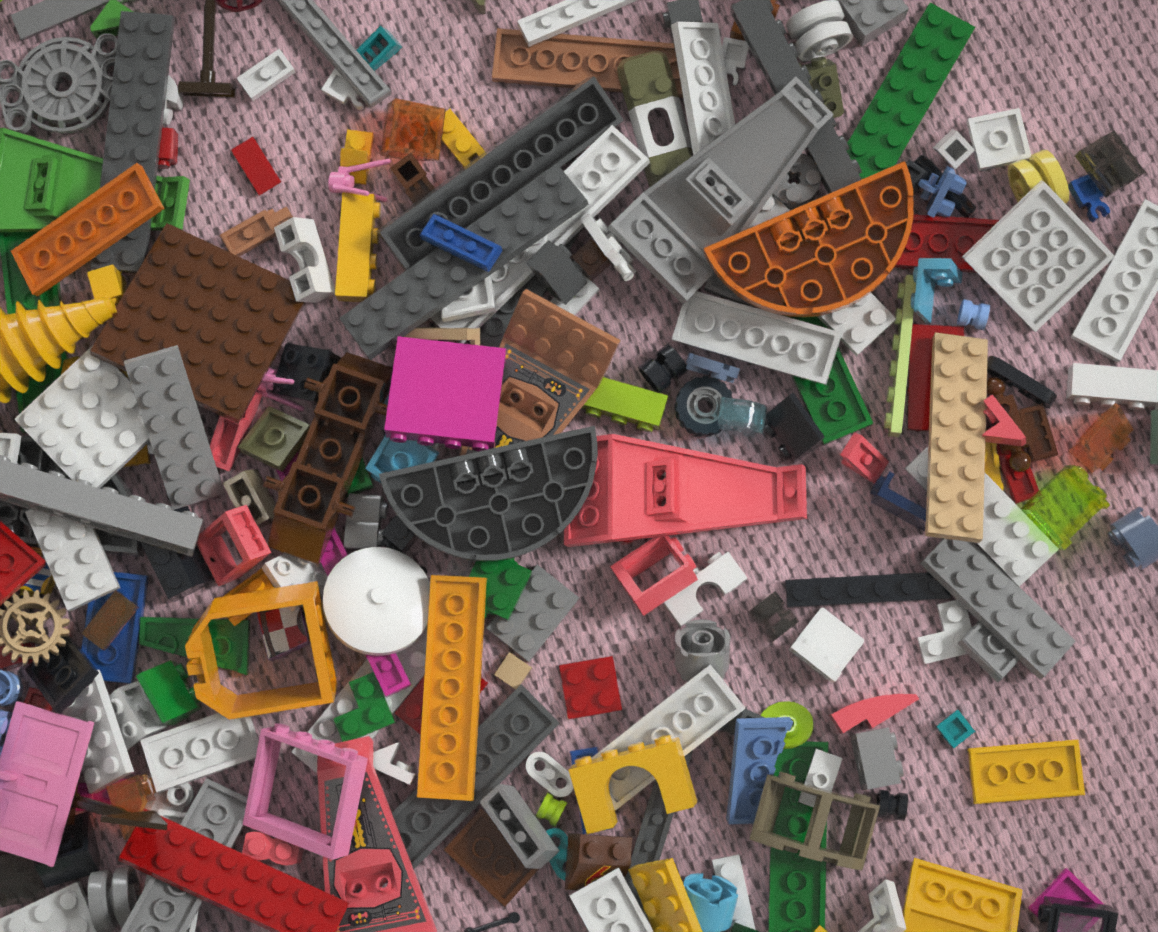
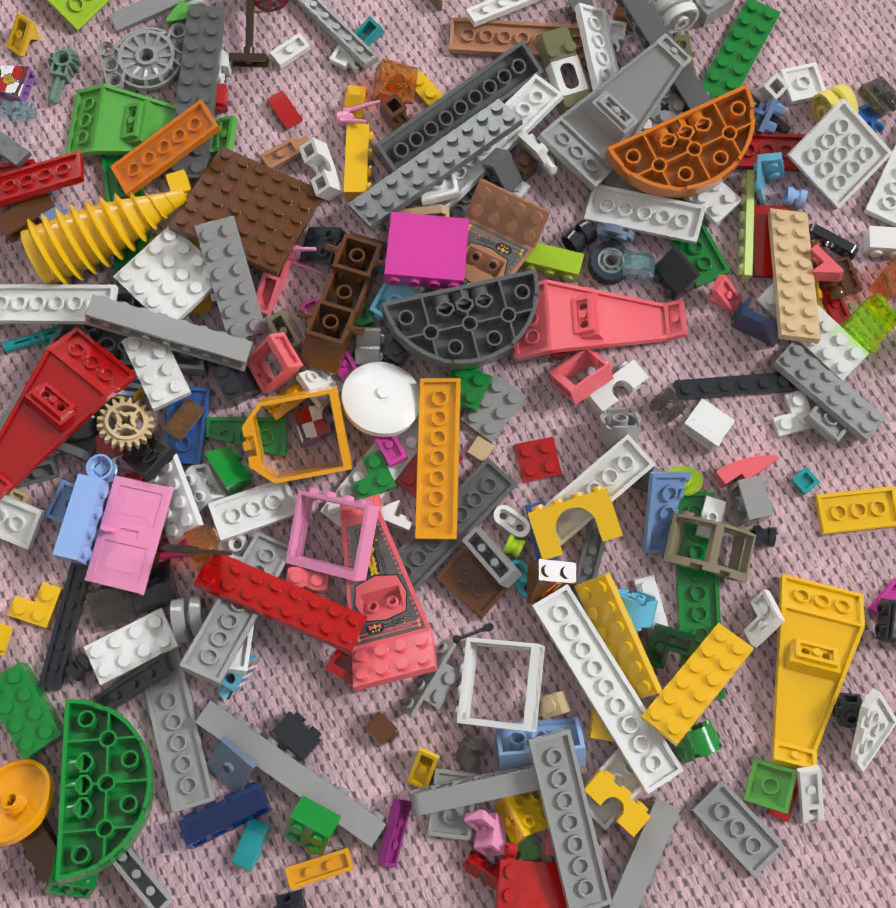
camera: 10 degrees left, 5 degrees down
olive plate [238,406,310,472] -> none
blue tile [420,214,503,272] -> none

